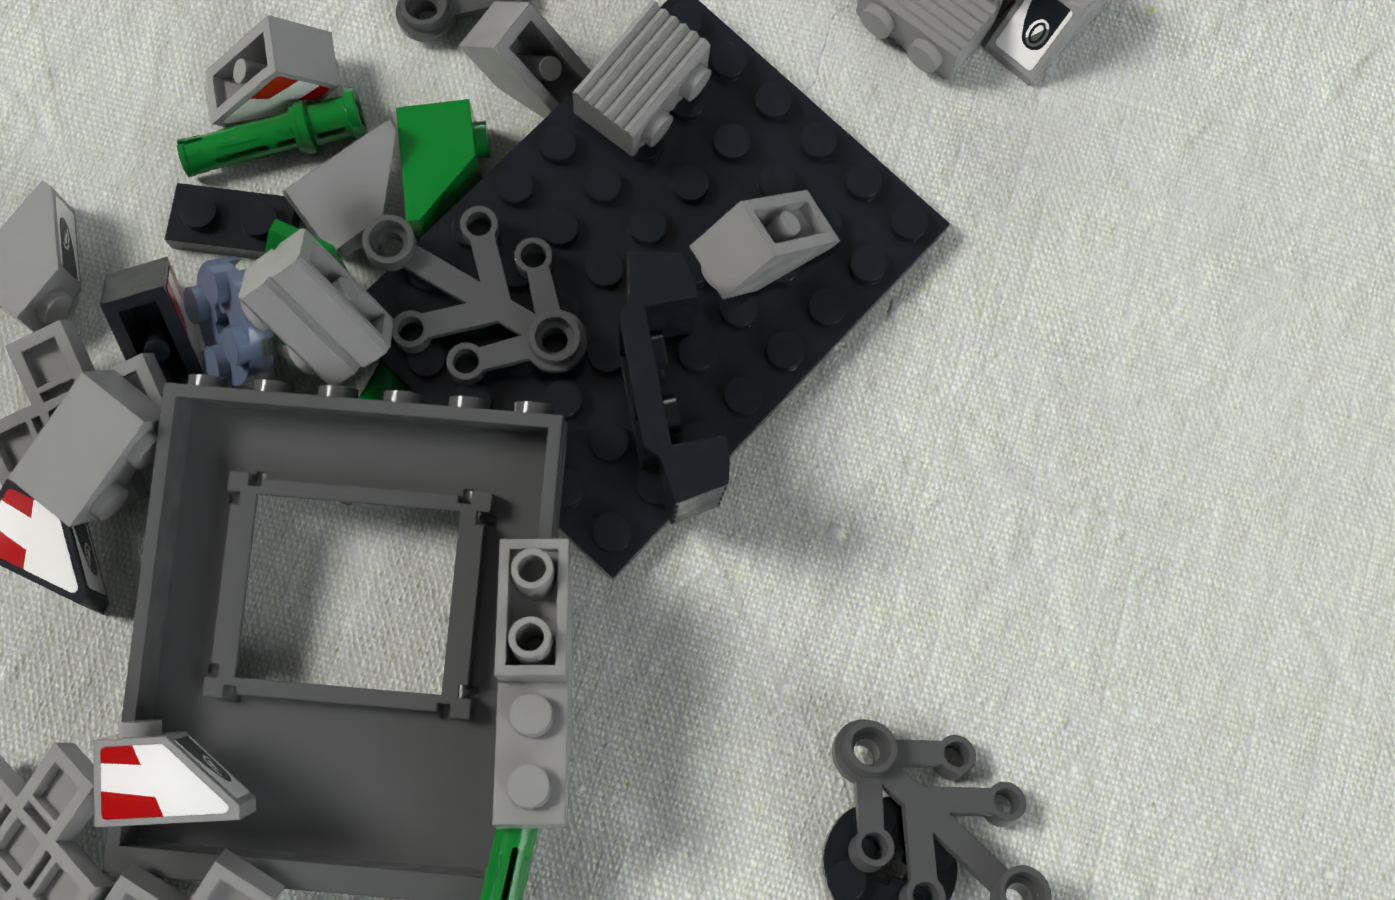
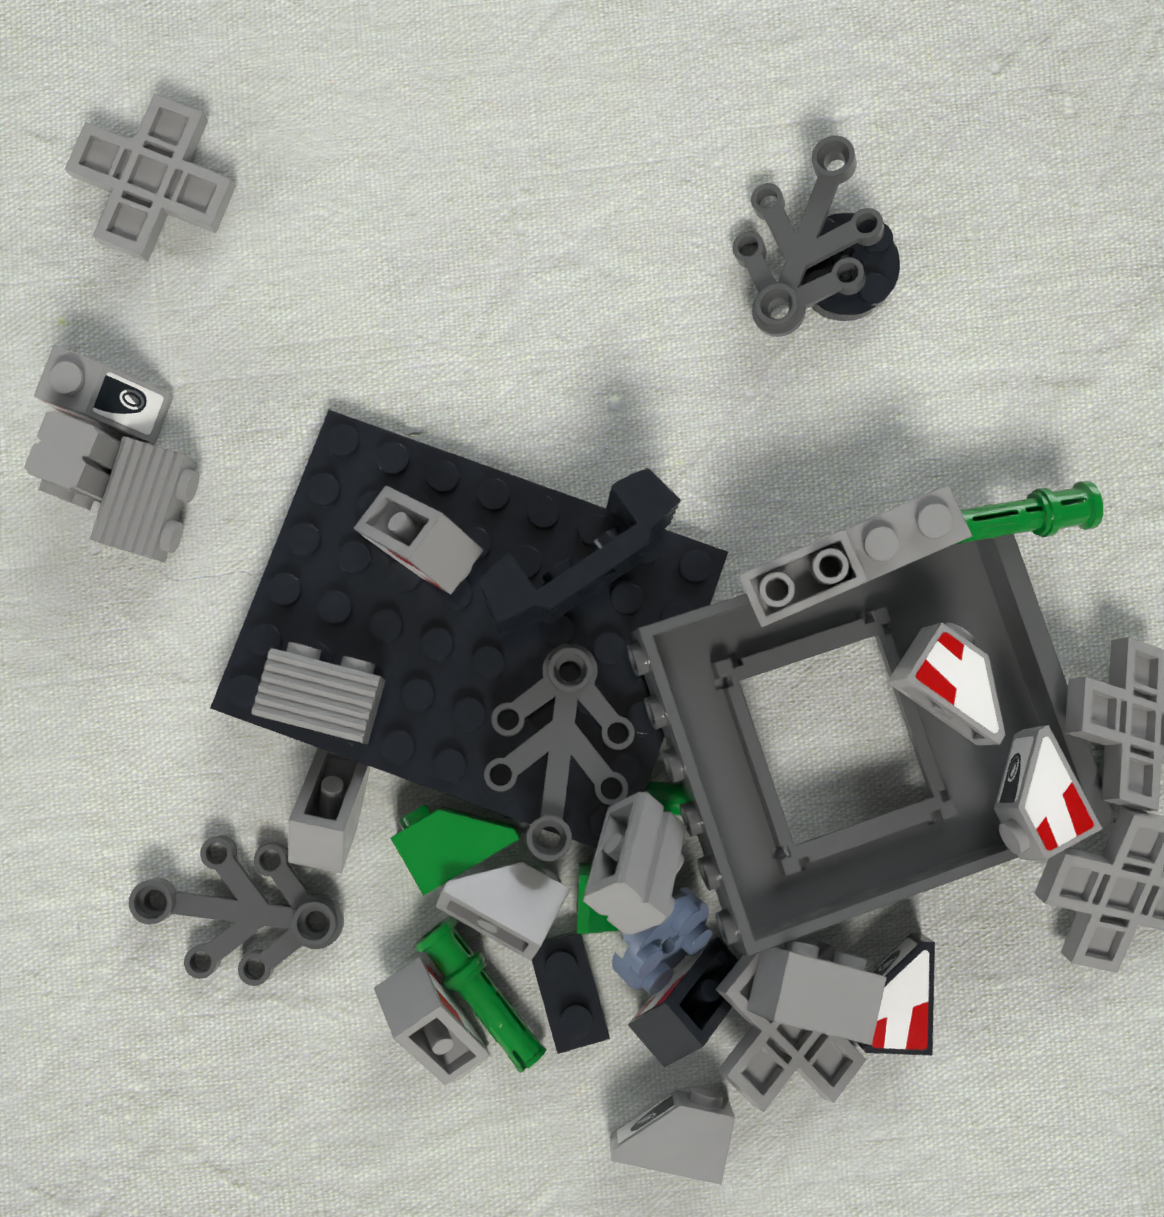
camera: 115 degrees left, 10 degrees up
none -> light grey plate [65,93,236,262]
none -> slope [887,622,1005,745]

